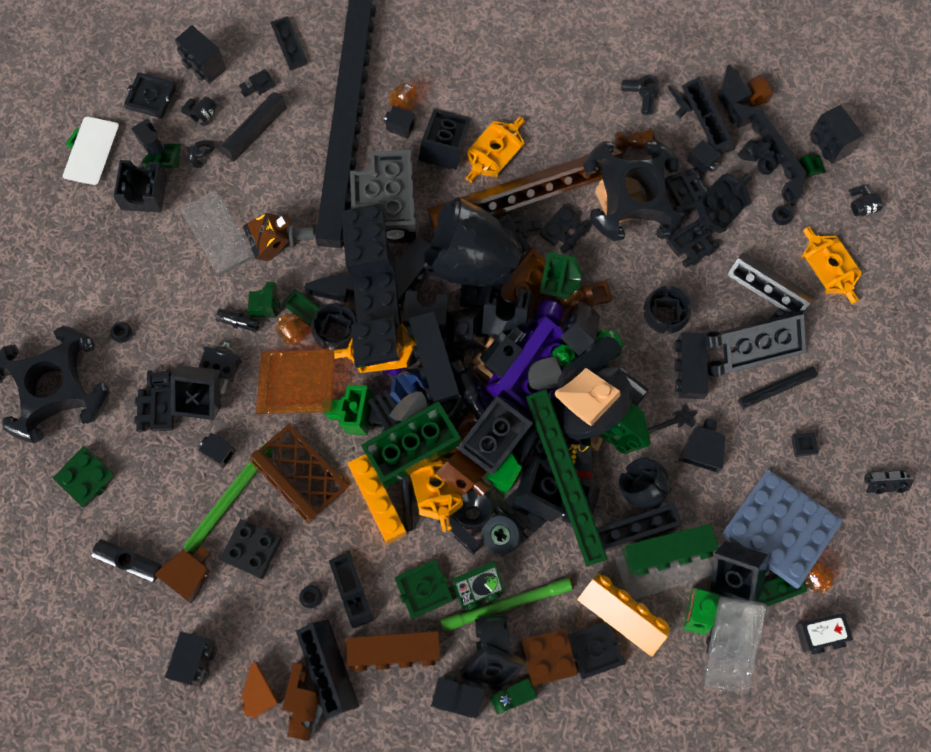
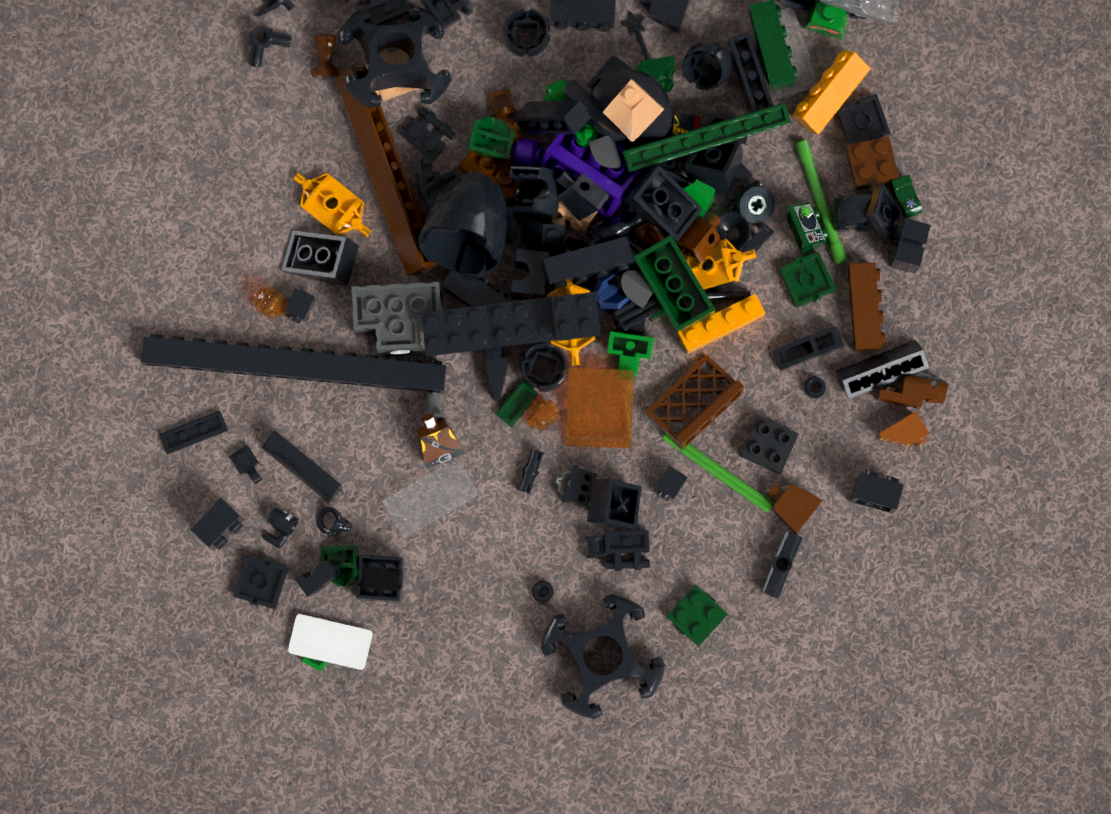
camera: 85 degrees left, 10 degrees up
dark green brick [248,282,280,318] -> none

